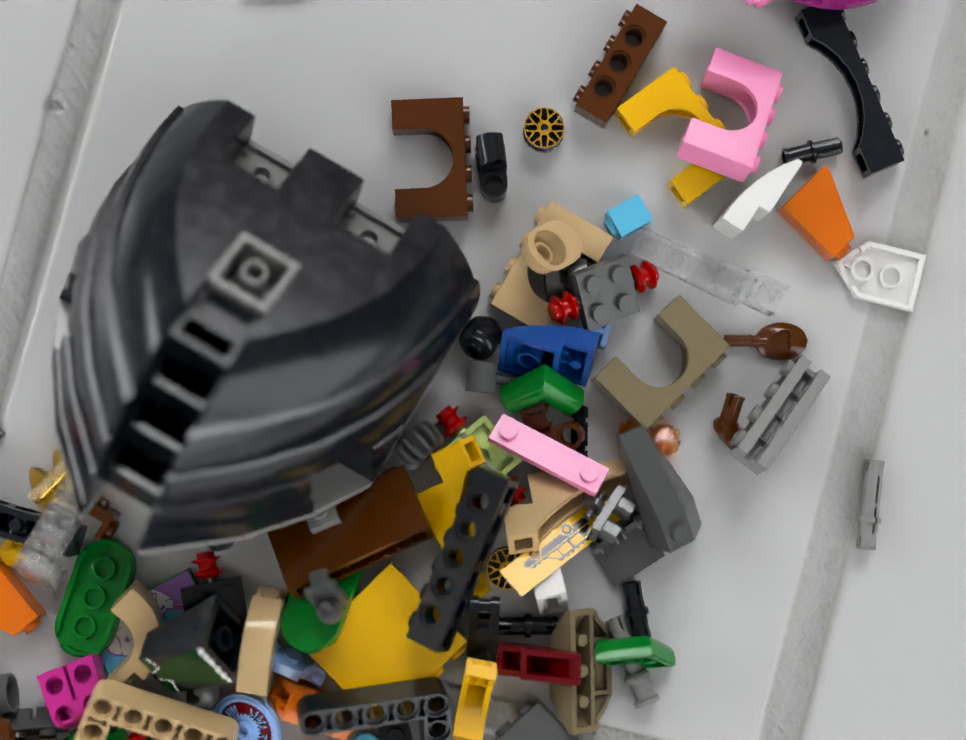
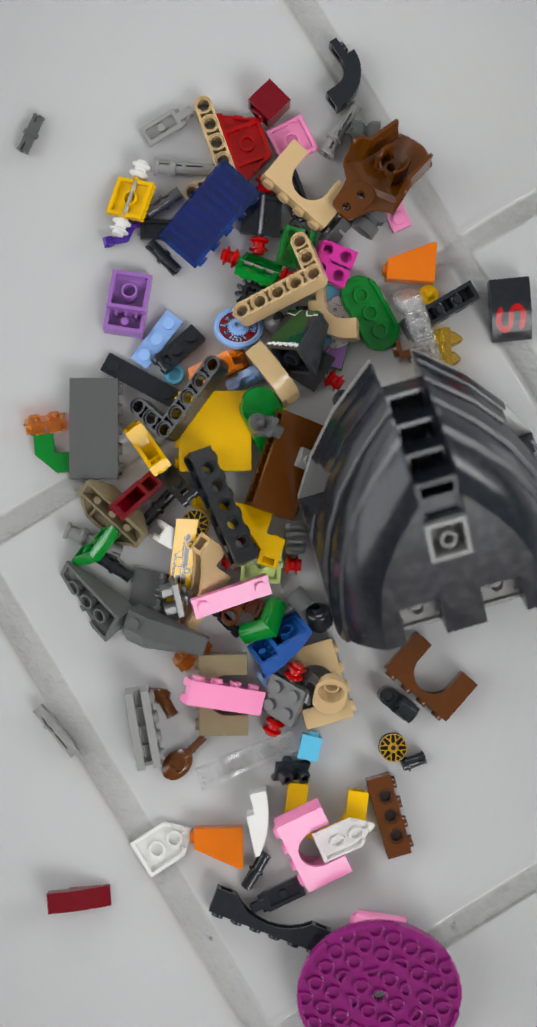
camera: 135 degrees right, 0 degrees up
none -> dark grey wedge [60,560,133,642]
none -> bright pink brick [179,674,266,716]
none -> black hinge [250,875,306,913]
none -> black hips [271,755,311,785]
none -> white tile [312,818,375,863]
none -> black pin [400,751,427,772]

